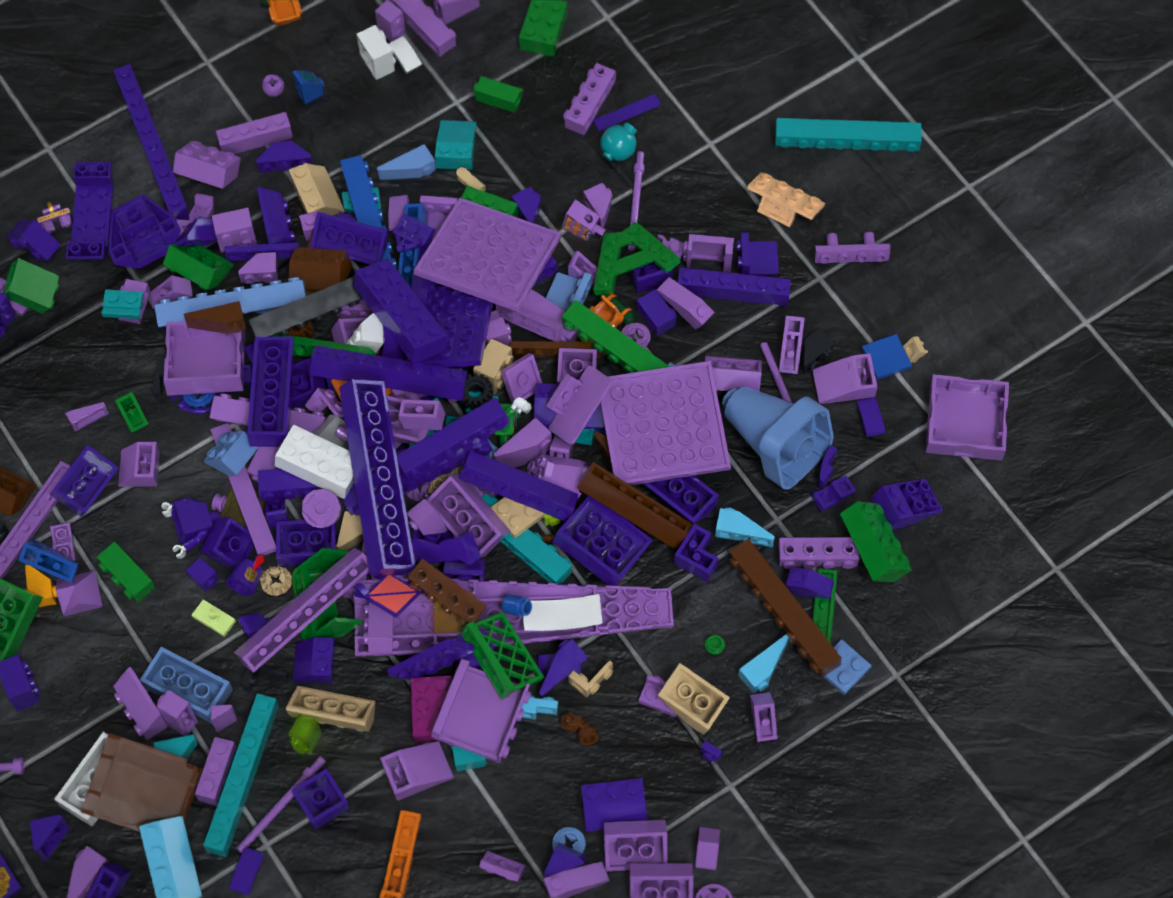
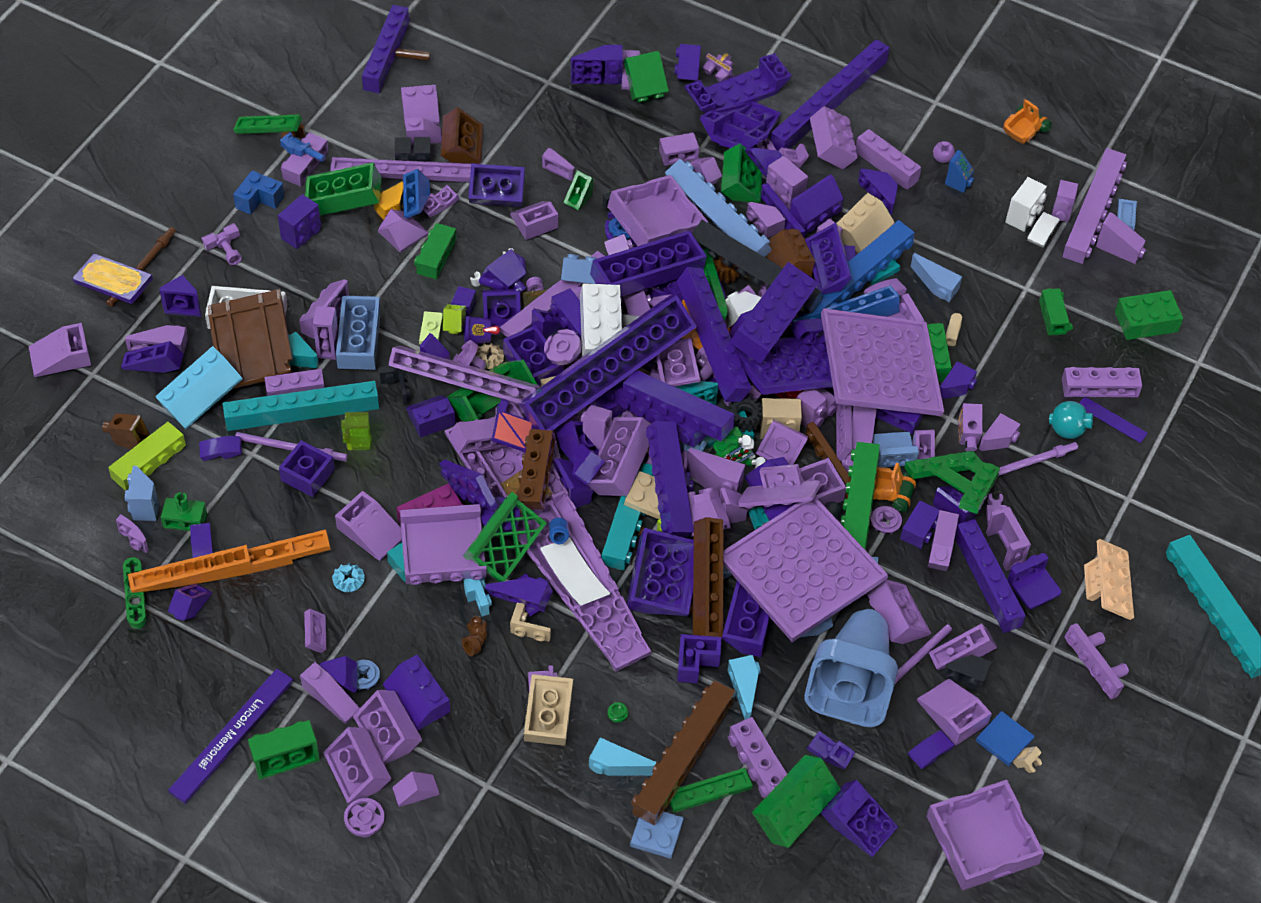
camera: 60 degrees right, 10 degrees down
teal plate [101,290,144,319] -> none
reddish brown slope [184,301,246,334] -> none
medium lavender slope [211,705,237,732] -> none
tan slope [286,686,376,732] -> none
dark purple slope [393,214,436,253] -> none
medium lavender brick [398,400,445,430] -> none
teal slope [435,120,477,170] -> none
dark purple plate [700,740,722,764] -> none
medium lavender slope [750,692,777,742] -> none
dark purple slope [786,568,834,599] -> none
dark purple slope [818,445,837,489] -> none
none -> medium azure gear [332,563,365,592]
none -> lime brick [443,304,466,334]
none -> medium lavender tile [452,340,487,370]

